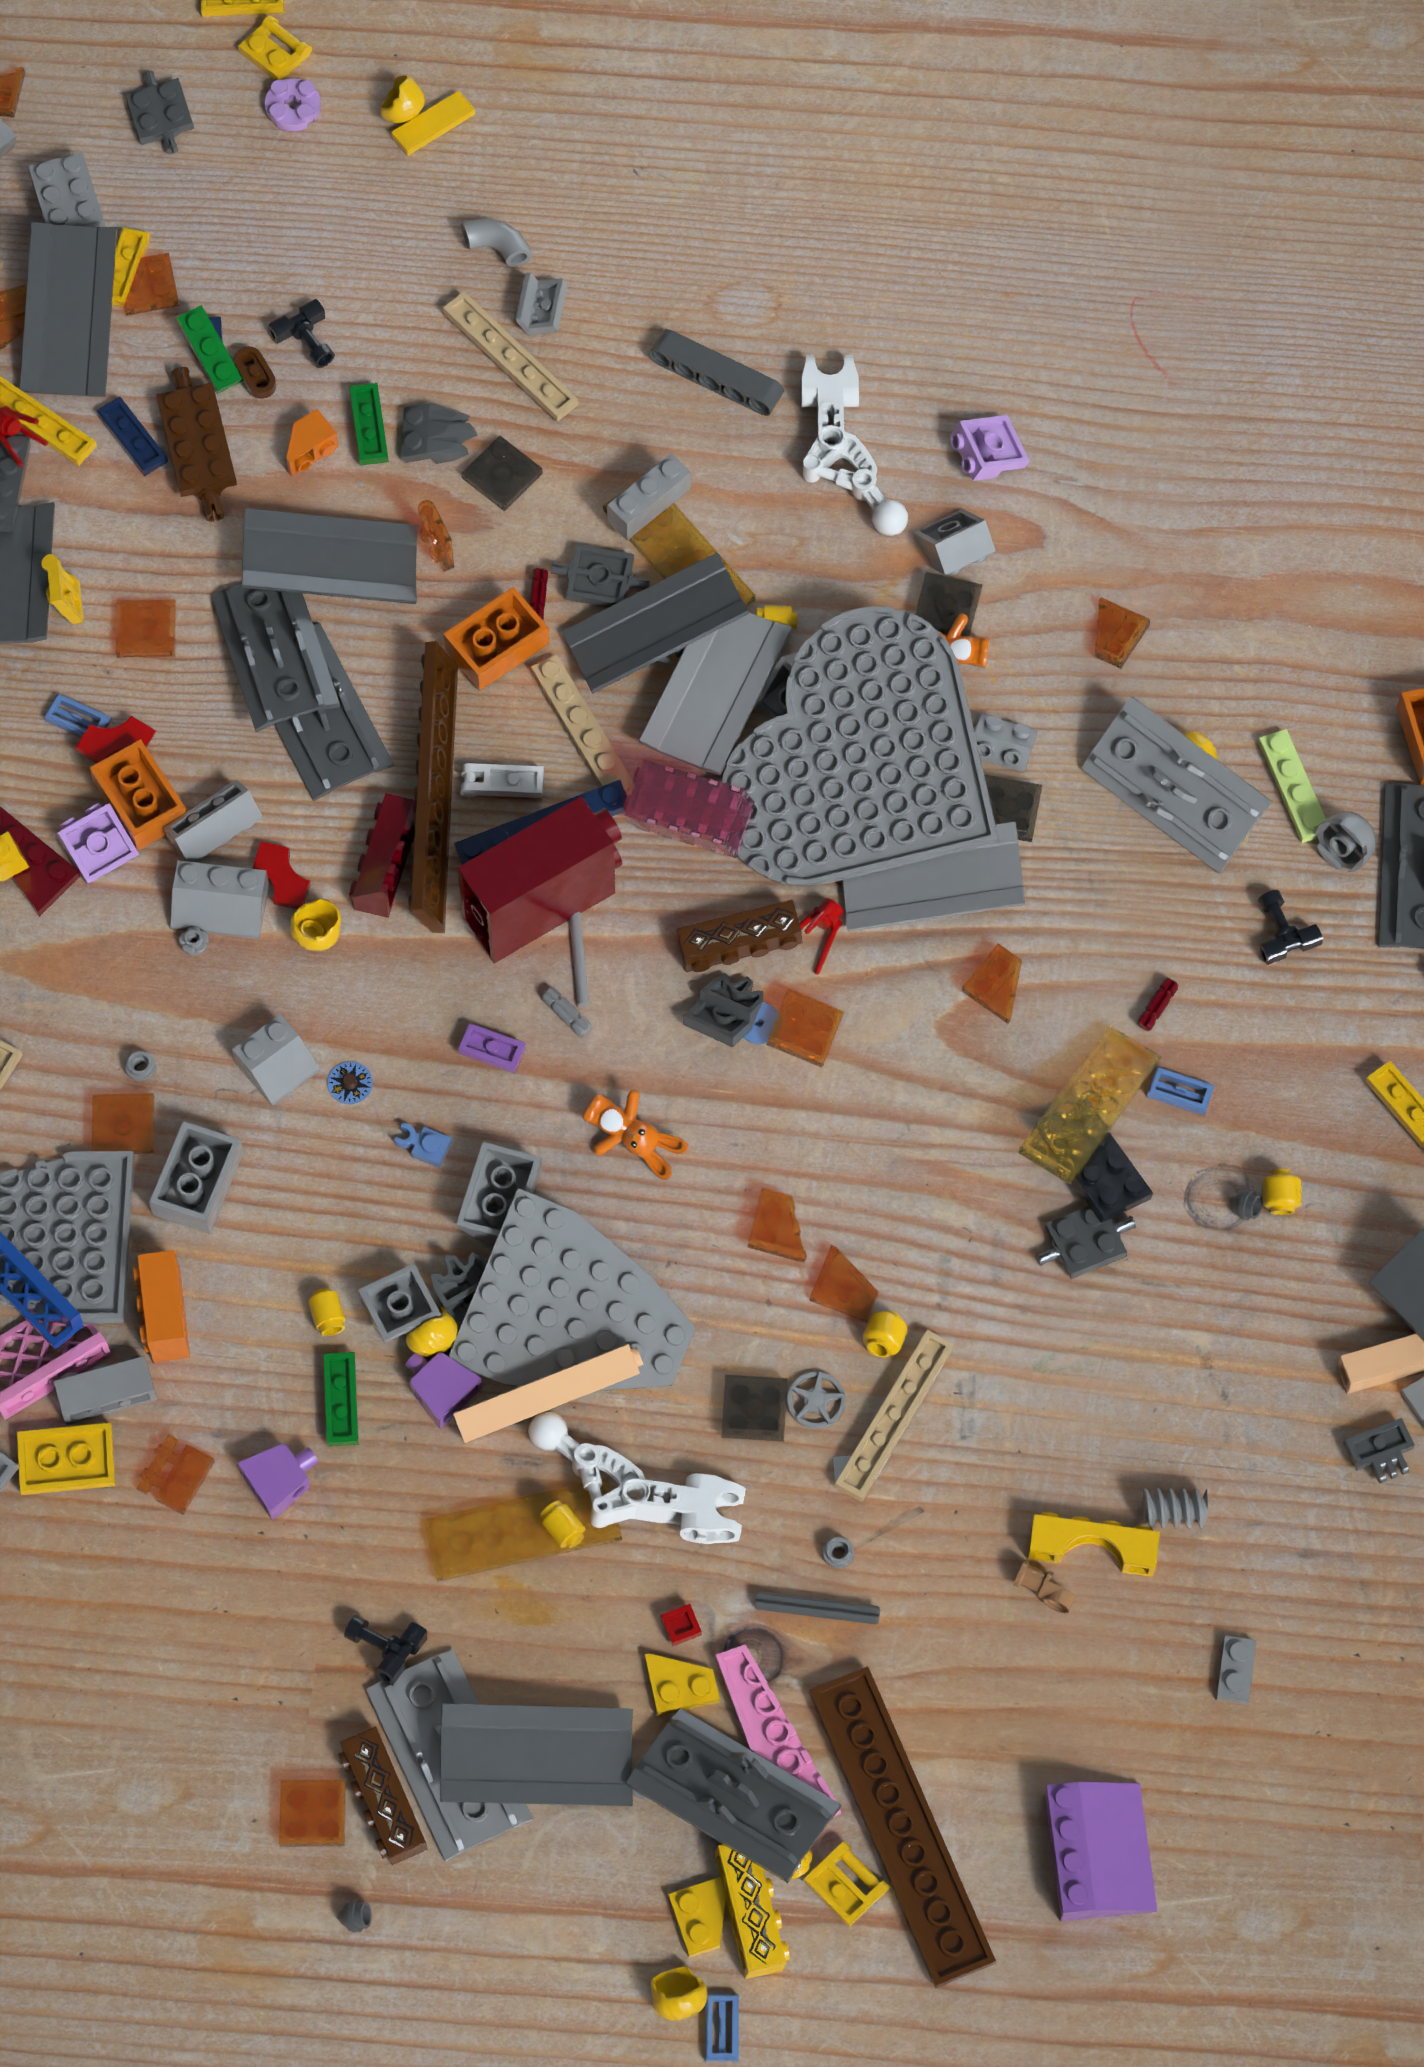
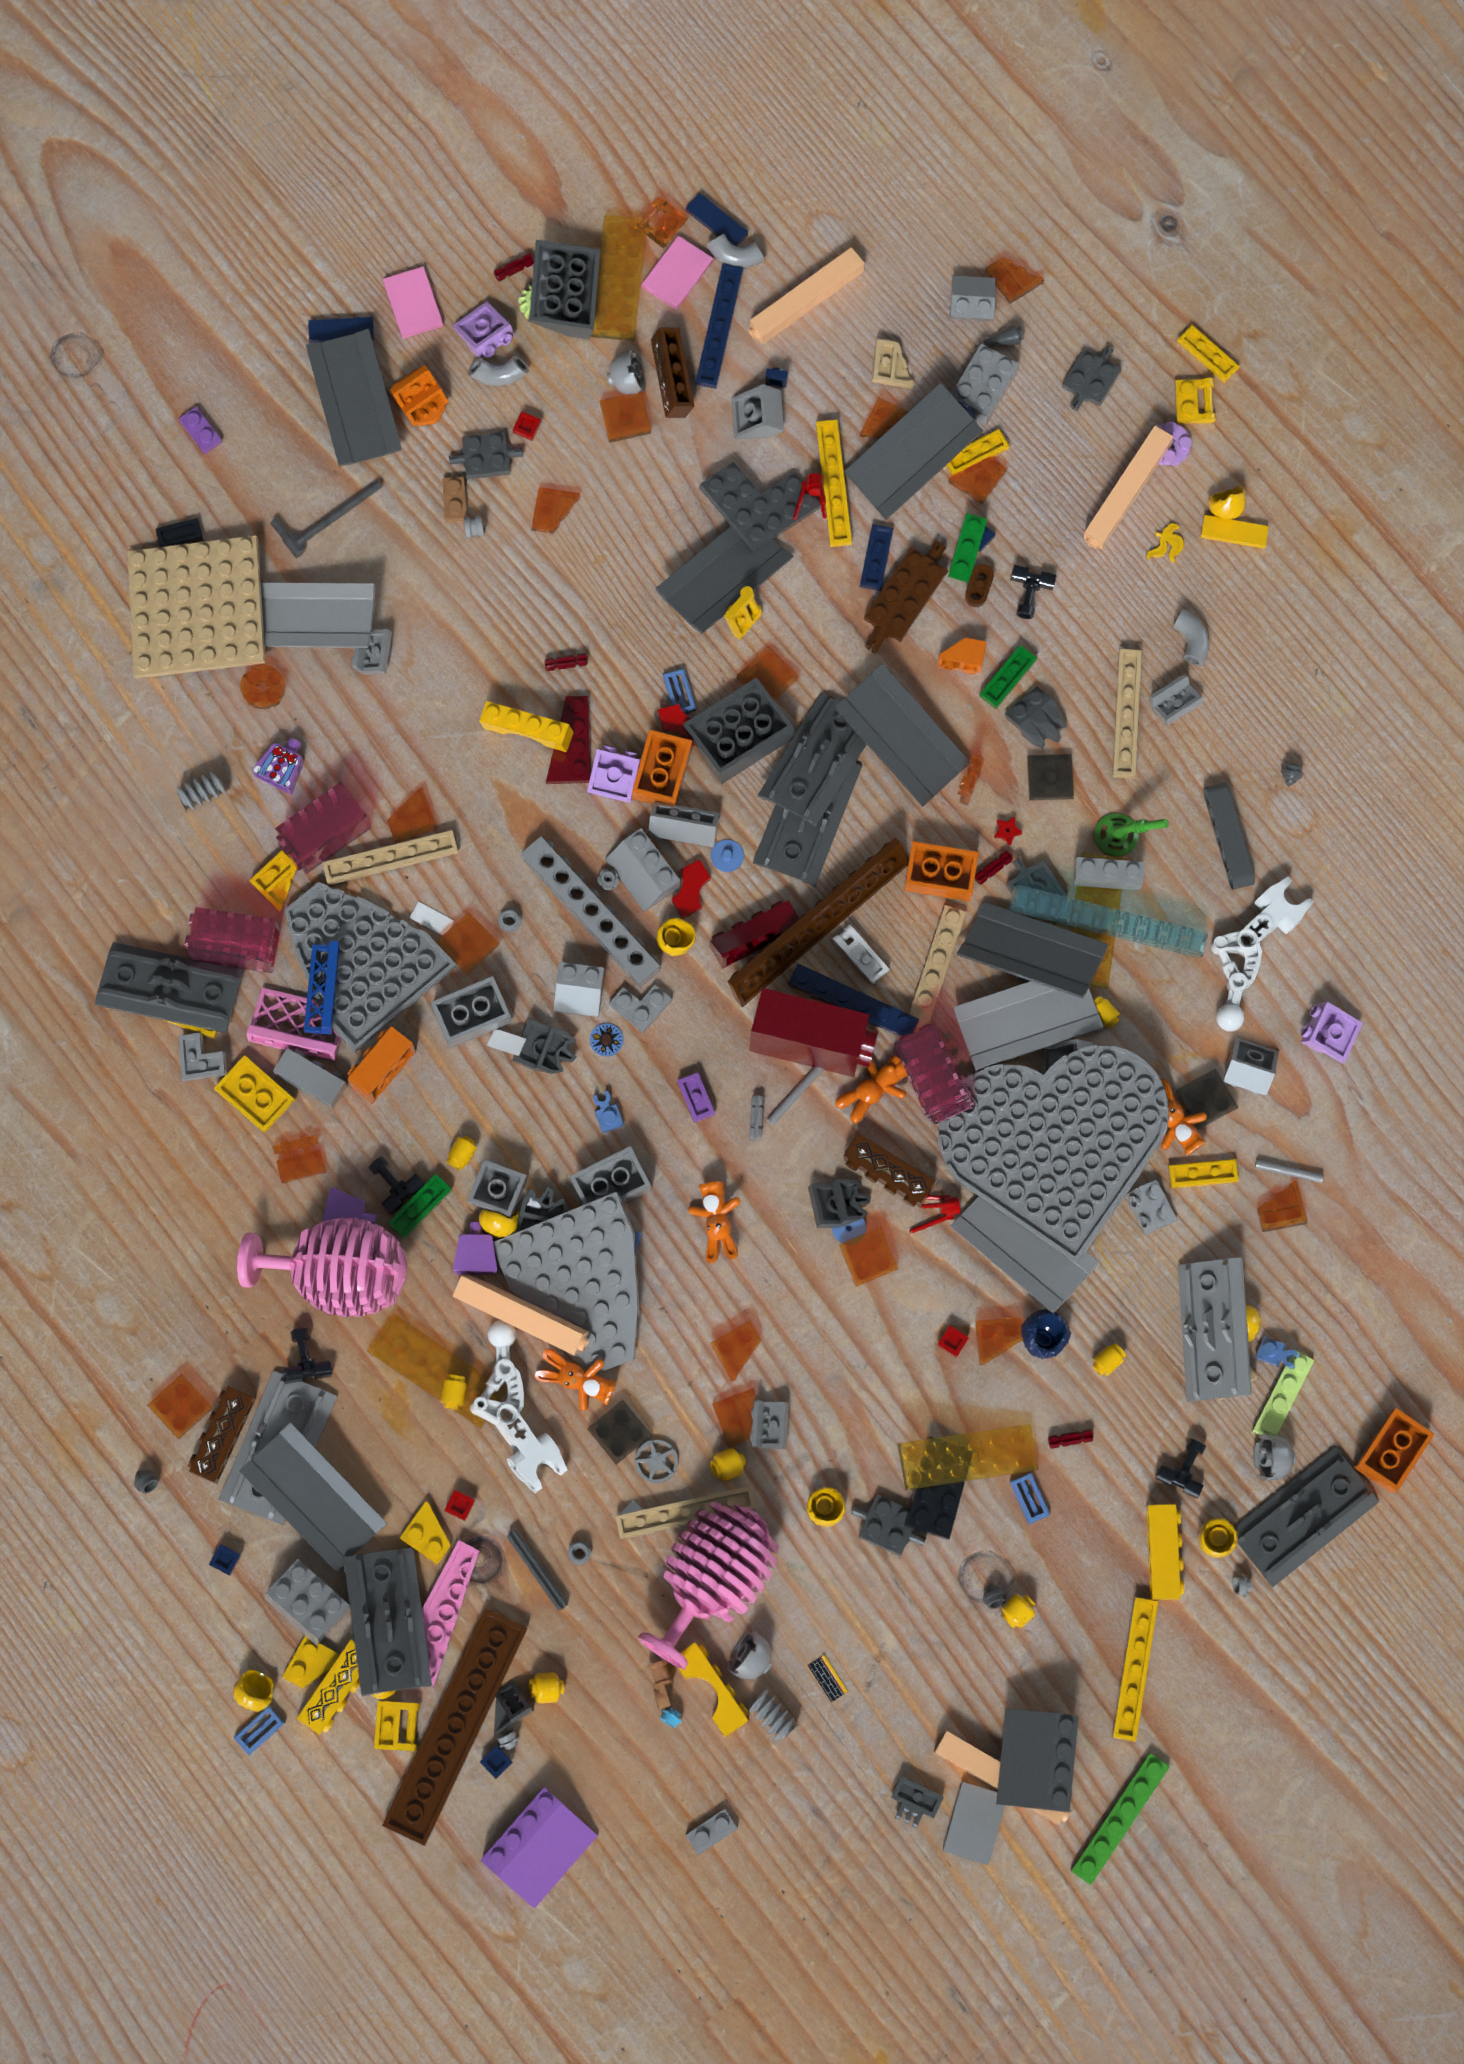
camera: 45 degrees right, 10 degrees up
clear smoke plate [985,775,1042,842] -> none
none -> dark blue plate [209,1544,242,1576]
none -> bright pink plant [237,1217,408,1317]
none -> light grey brick [265,1559,350,1646]
none -> black bar [369,1156,425,1215]
none -> white sticker [409,902,454,937]
none -> dark blue plate [480,1745,513,1779]
none -> white sticker [487,1029,526,1056]
none -> dark grey slope [494,1680,533,1737]
none -> light grey plate [497,1729,520,1750]
none -> dark grey plate [512,1019,577,1074]
none -> light grey brick [521,836,660,988]
none -> yellow head [529,1672,565,1704]
none -> orange animal [535,1349,617,1411]
none -> light grey plate [609,985,672,1034]
none -> bright pink plant [637,1501,779,1670]
none -> medium azure plate [660,1707,682,1728]
none -> dark grey slope [683,677,795,785]
none -> medium blue piece [711,840,744,872]
none -> light grey cylinder [727,1631,772,1680]
none -> light grey bracket [750,1400,789,1449]
none -> yellow hair [806,1487,846,1527]
none -> black sticker [808,1655,848,1702]
none -> orange animal [835,1055,910,1124]
none -> red plate [937,1326,969,1358]
none -> dark grey cone [983,324,1024,348]
none -> red plate [994,817,1023,845]
none -> clear light blue beam [1009,885,1208,957]
none -> dark blue hair [1021,1309,1071,1359]
none -> light nougat brick [1084,426,1174,550]
none -> yellow brick [1092,1343,1126,1376]
none -> bright green dish [1094,813,1169,857]
none -> yellow piece [1146,523,1184,563]
none -> yellow brick [1146,1505,1184,1601]
none -> yellow tile [1168,1159,1239,1189]
none -> yellow hair [1198,1518,1238,1558]
none -> light grey bar [1255,1160,1324,1183]
none -> medium blue plate [1255,1336,1300,1369]
none -> dark grey plate [1281,763,1303,786]

